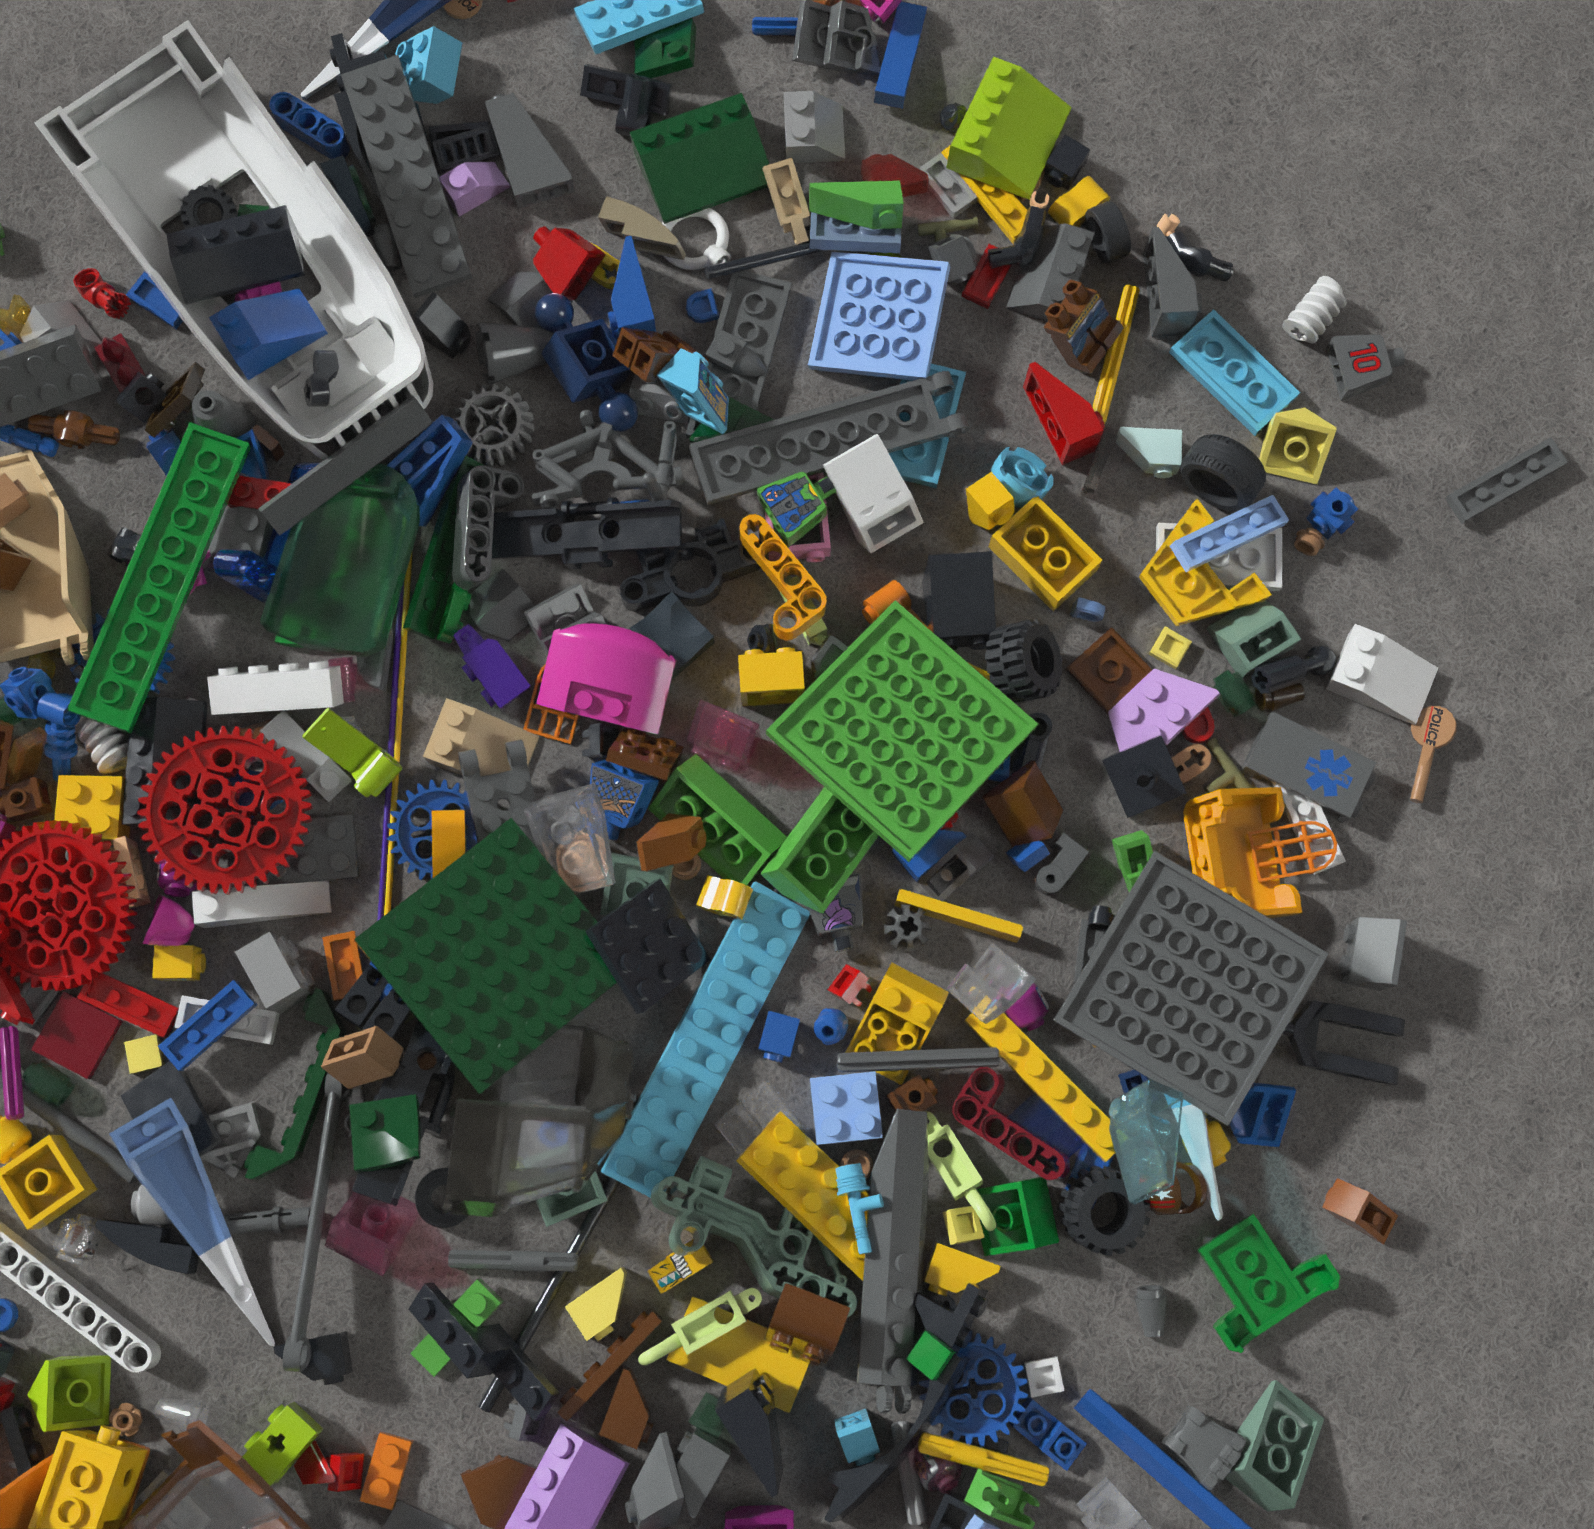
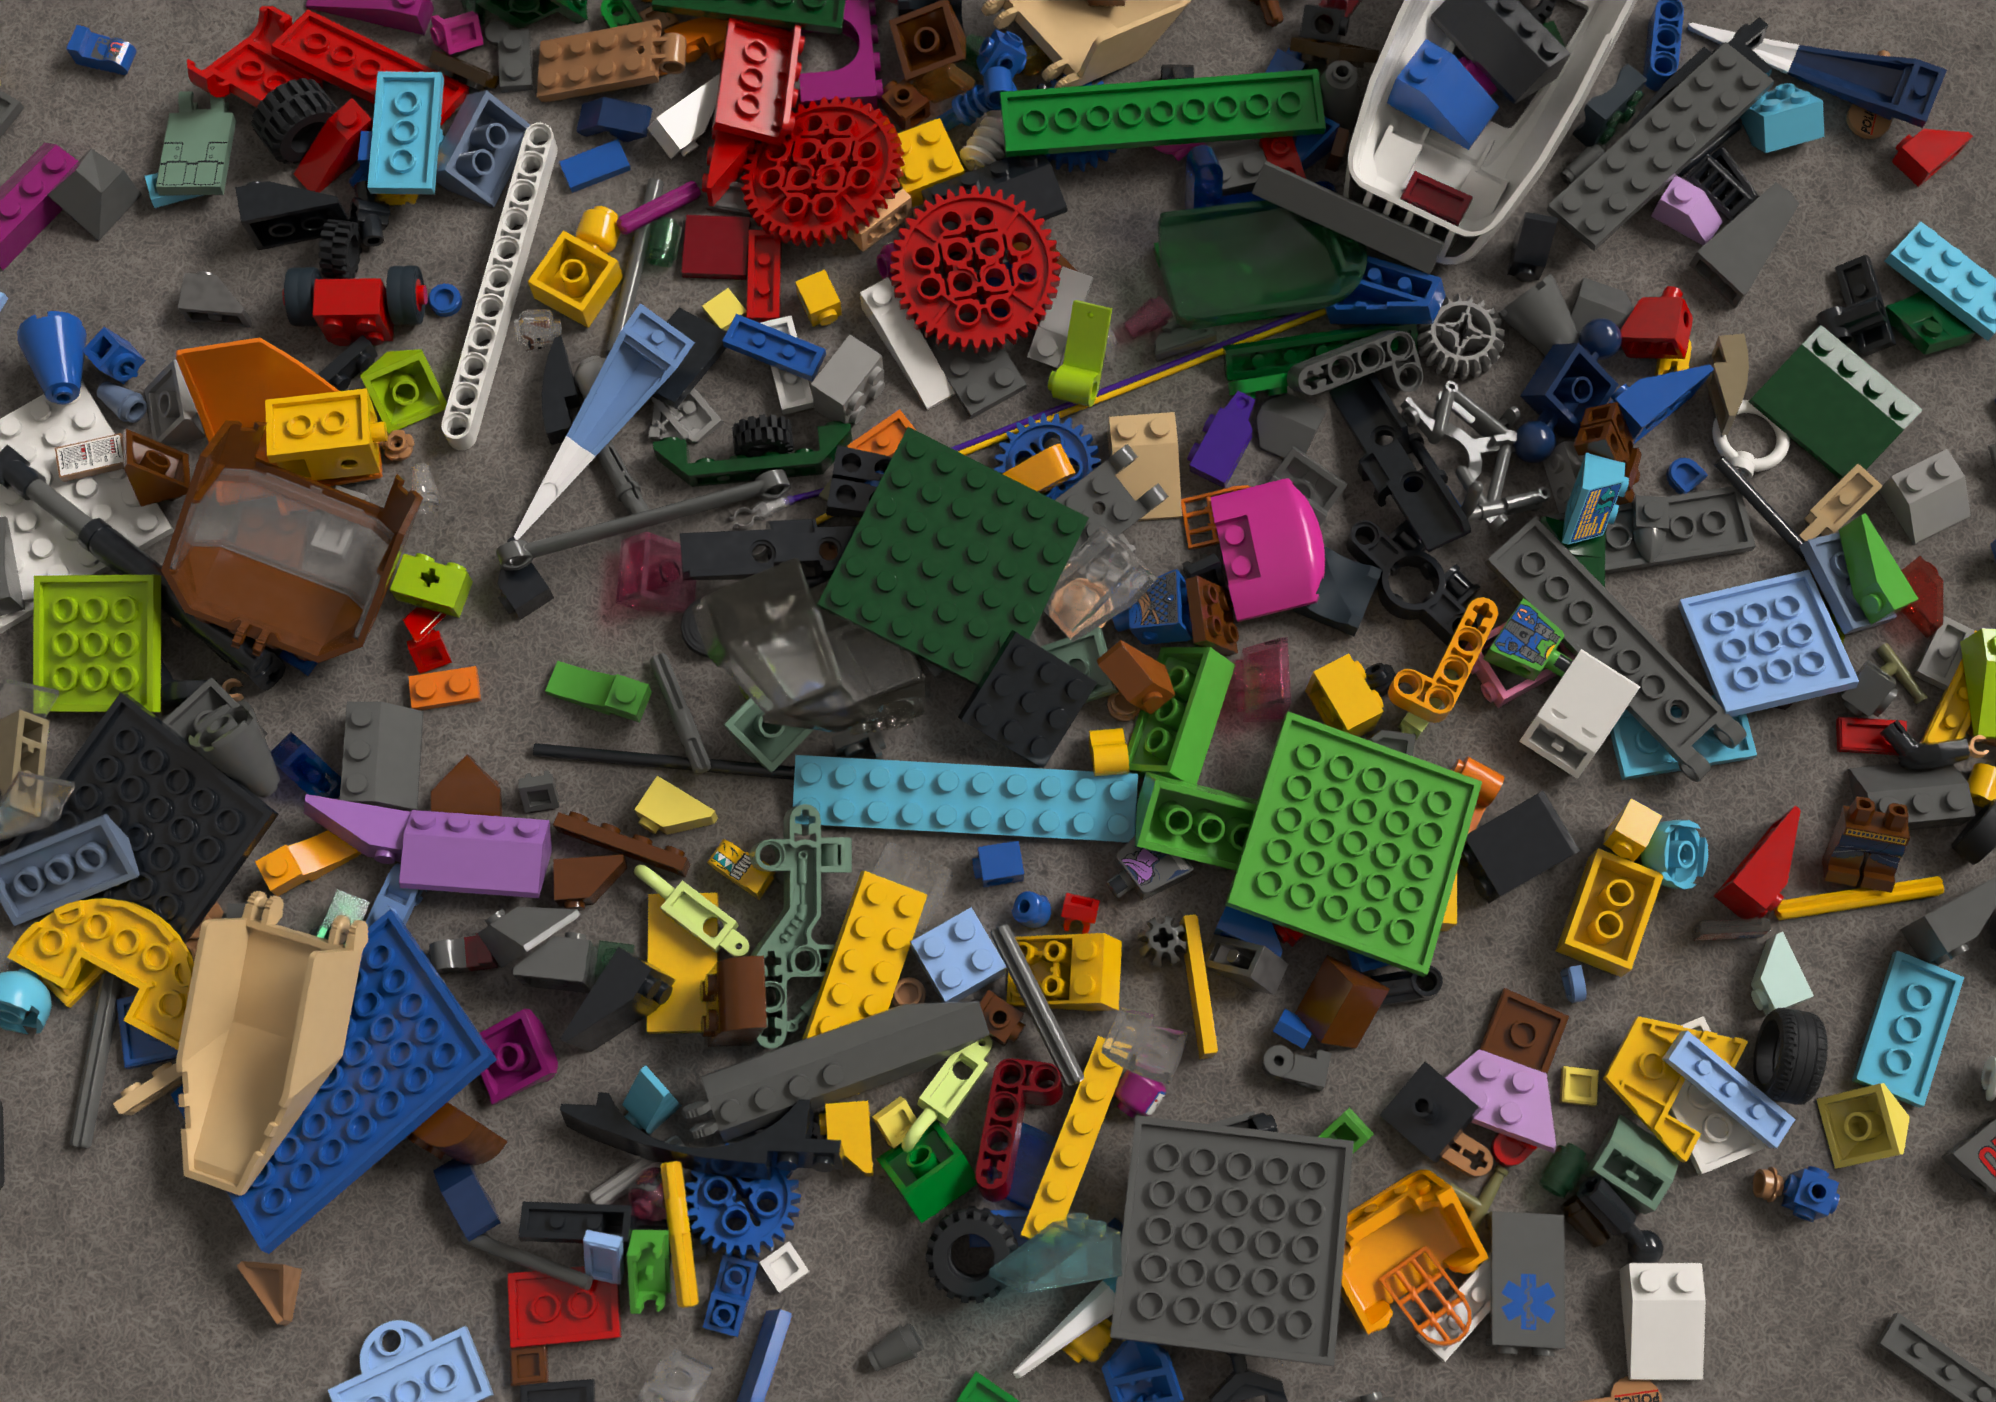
camera: 65 degrees right, 5 degrees down
dark pink hat [142,894,195,946] -> none
white brick [207,661,344,715] -> none
black piece [303,350,339,407] -> none
medium nougat brick [321,1026,404,1089] -> none
dark green plate [349,1094,421,1173] -> none
black bracket [408,1282,560,1421] -> none
medium azure piece [835,1163,884,1255] -> none
green tile [906,1331,955,1381] -> none
black tyre [985,619,1063,703] -> none
reddish brown helmet [1140,1161,1207,1215] -> none
none -> black tyre [732,414,794,458]
none -> dark red tile [1400,171,1473,227]

